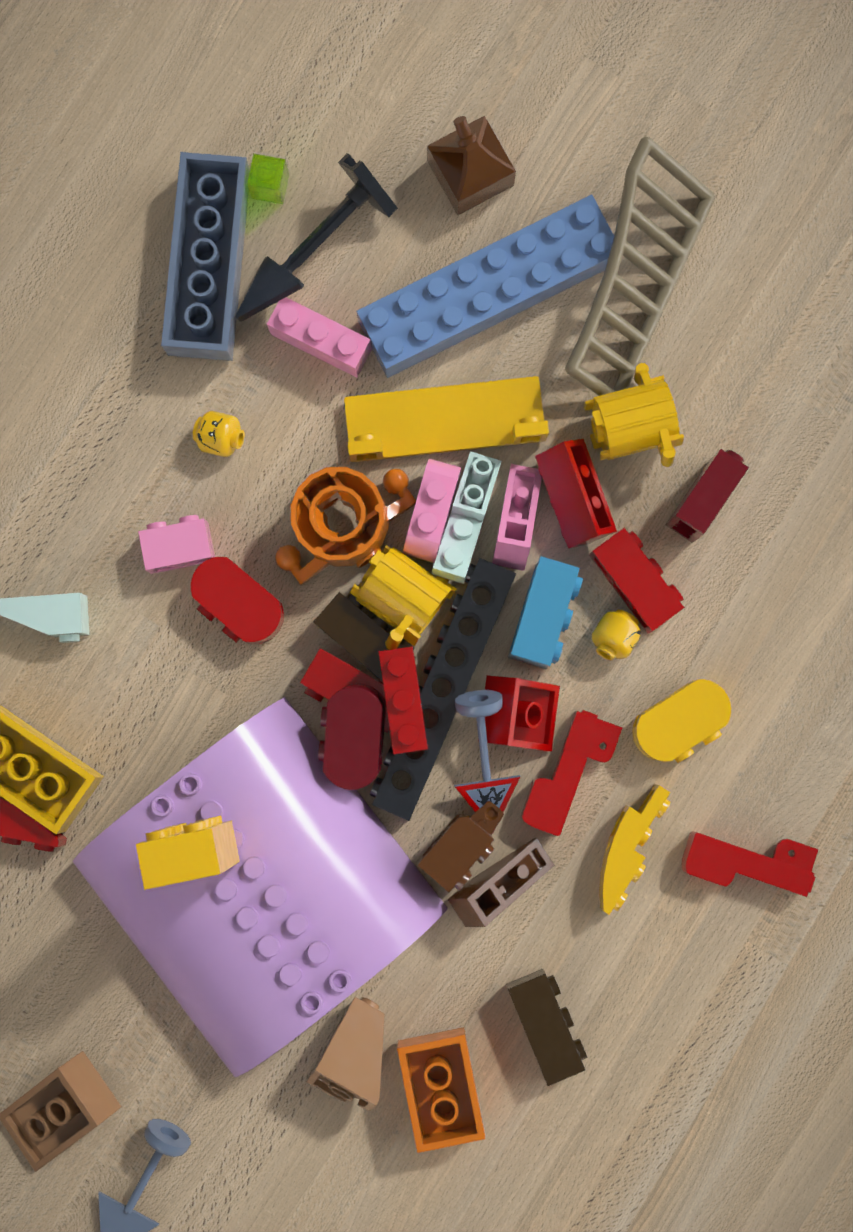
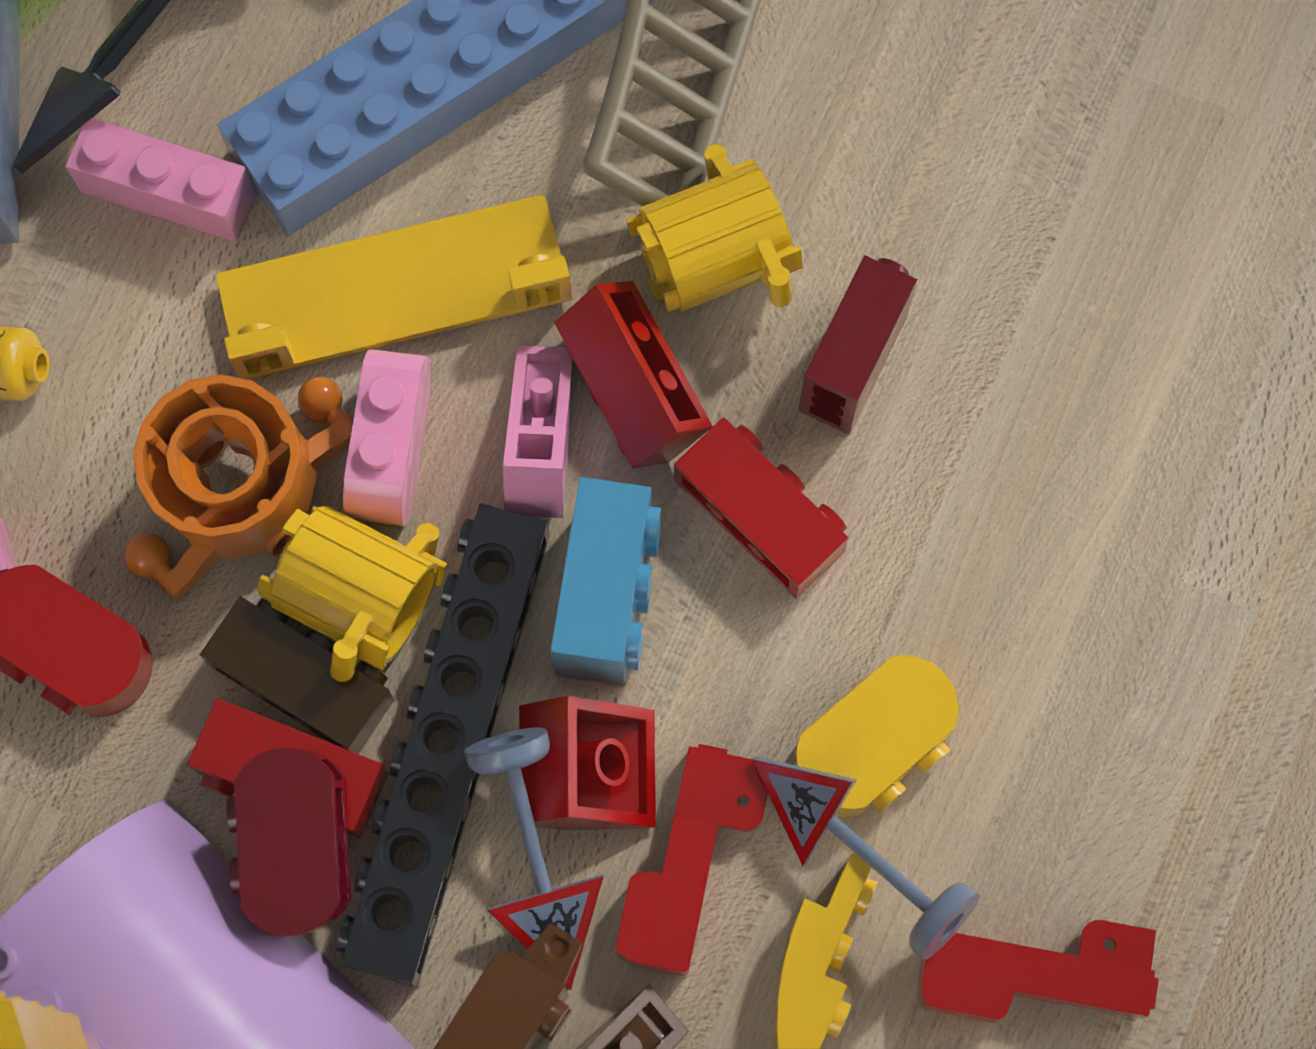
camera: 10 degrees left, 10 degrees down
red brick [379,646,428,754] -> none
light aqua slope [432,451,502,584] -> none
yellow head [592,610,641,661] -> none
none -> sand blue piece [752,757,980,960]

